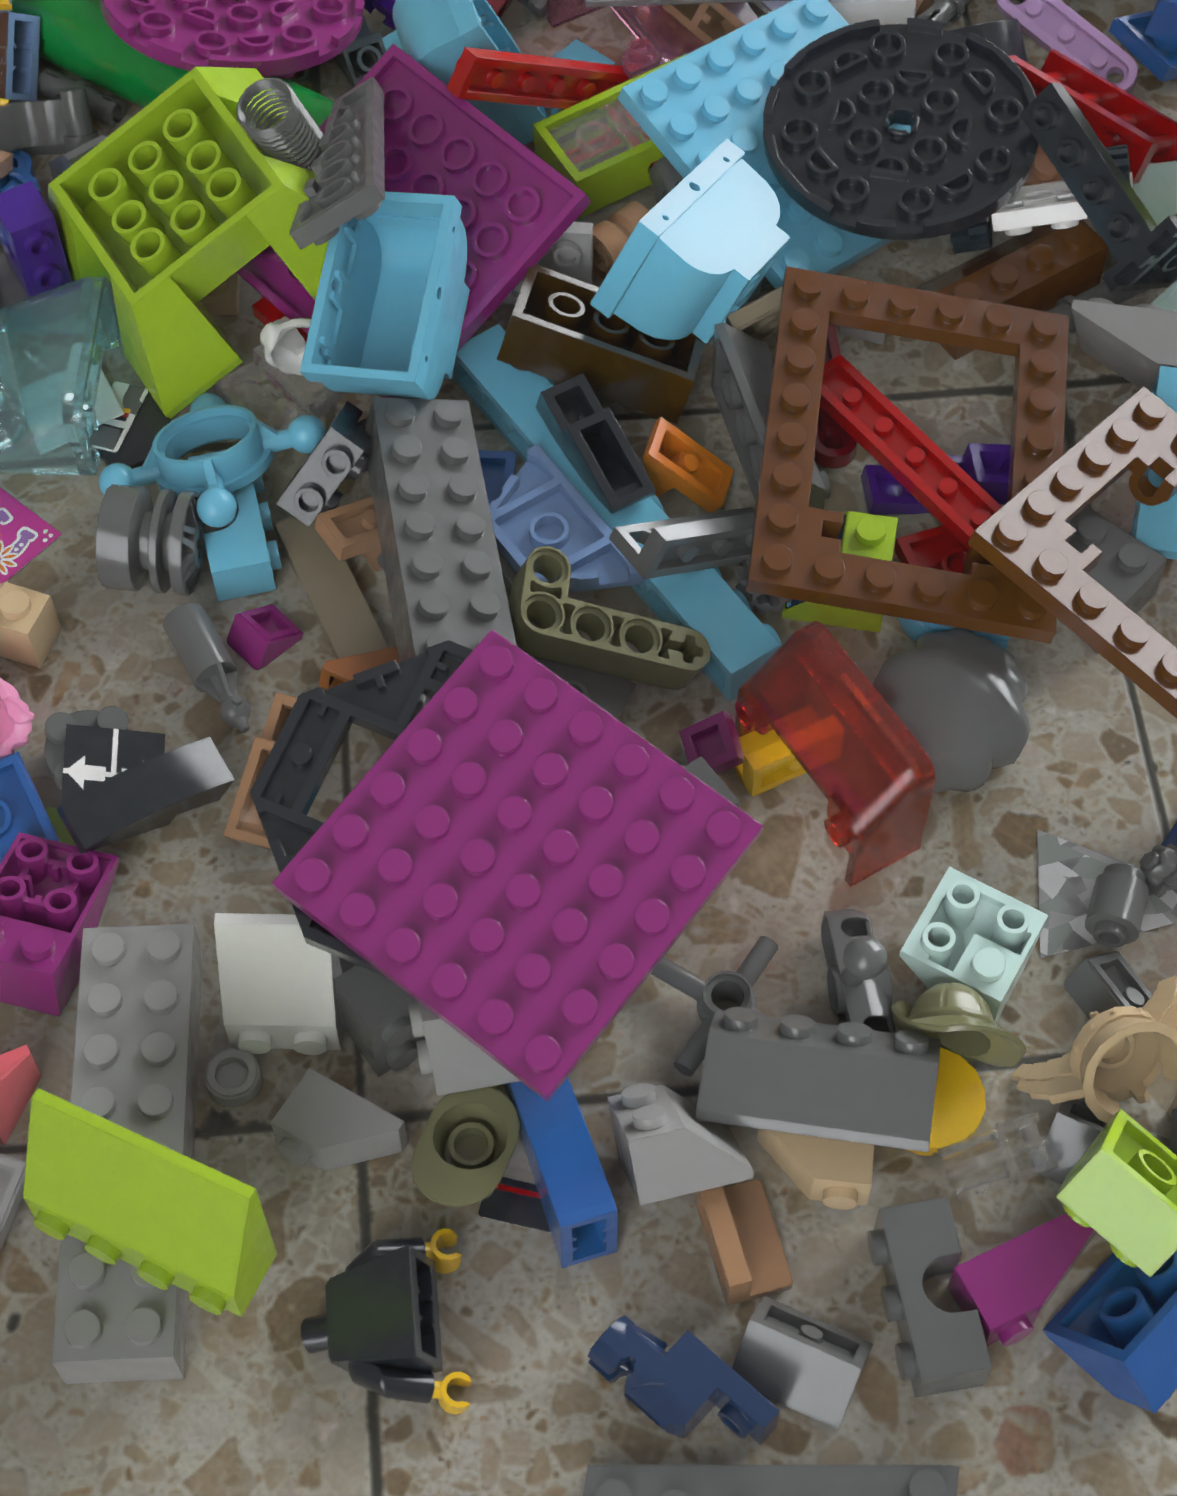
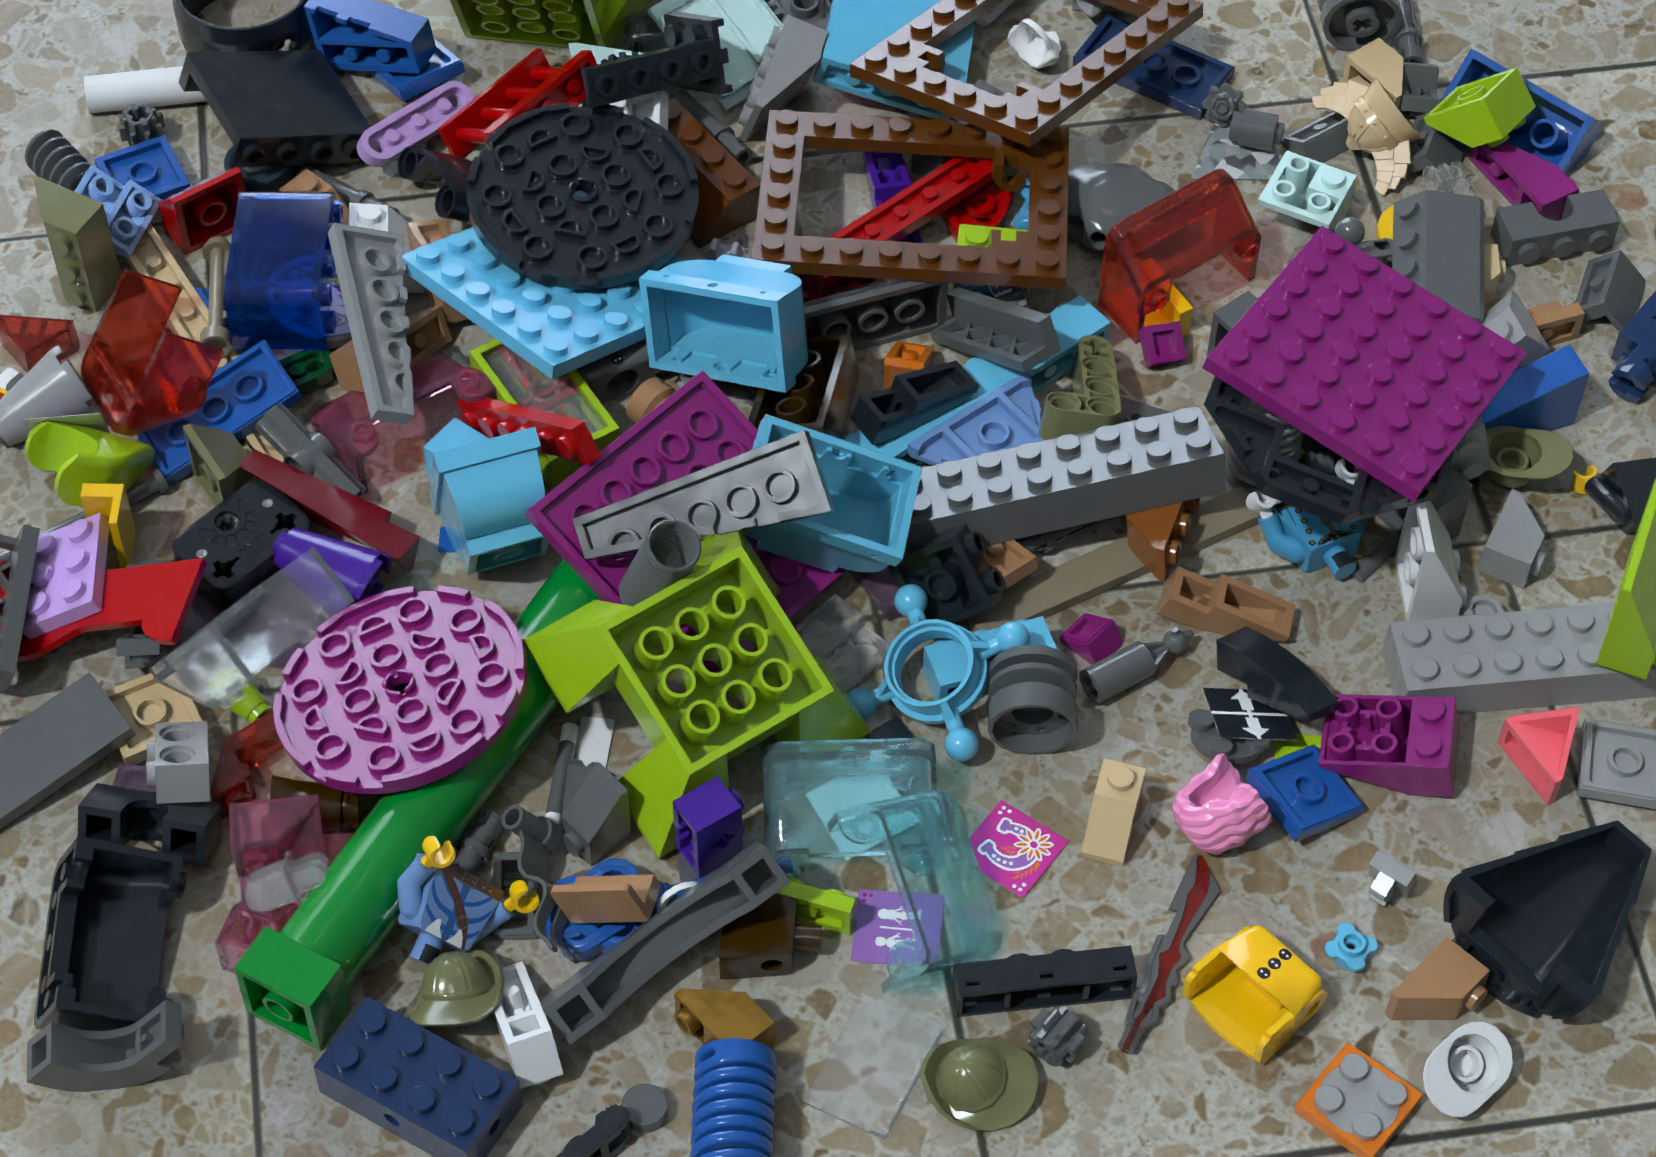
camera: 95 degrees left, 5 degrees down
white piece [260,317,311,375] -> none
olive hat [891,982,1026,1067] -> none

